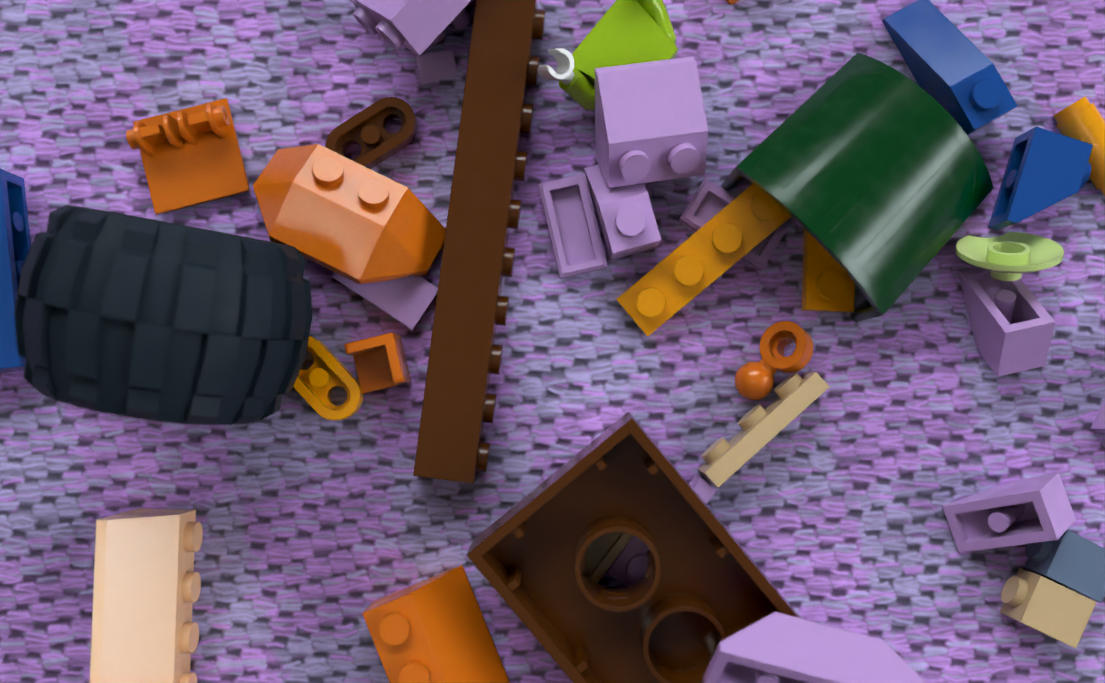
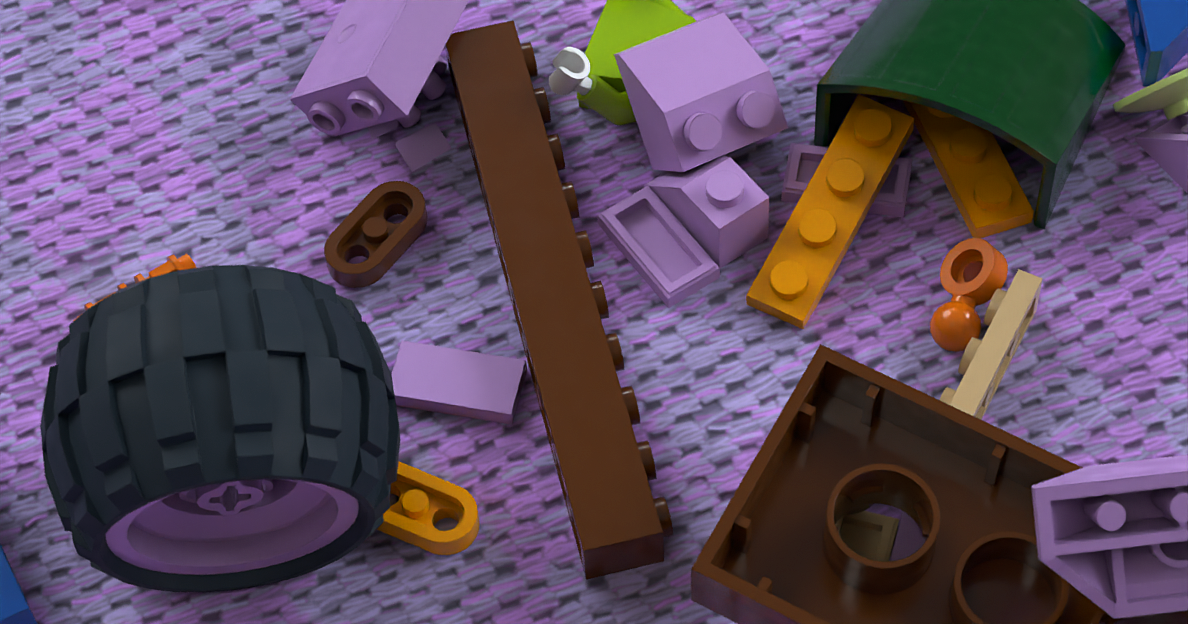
camera: 15 degrees left, 30 degrees down
orange wedge [253,144,446,284] -> none
orange panel [344,332,412,394] -> none

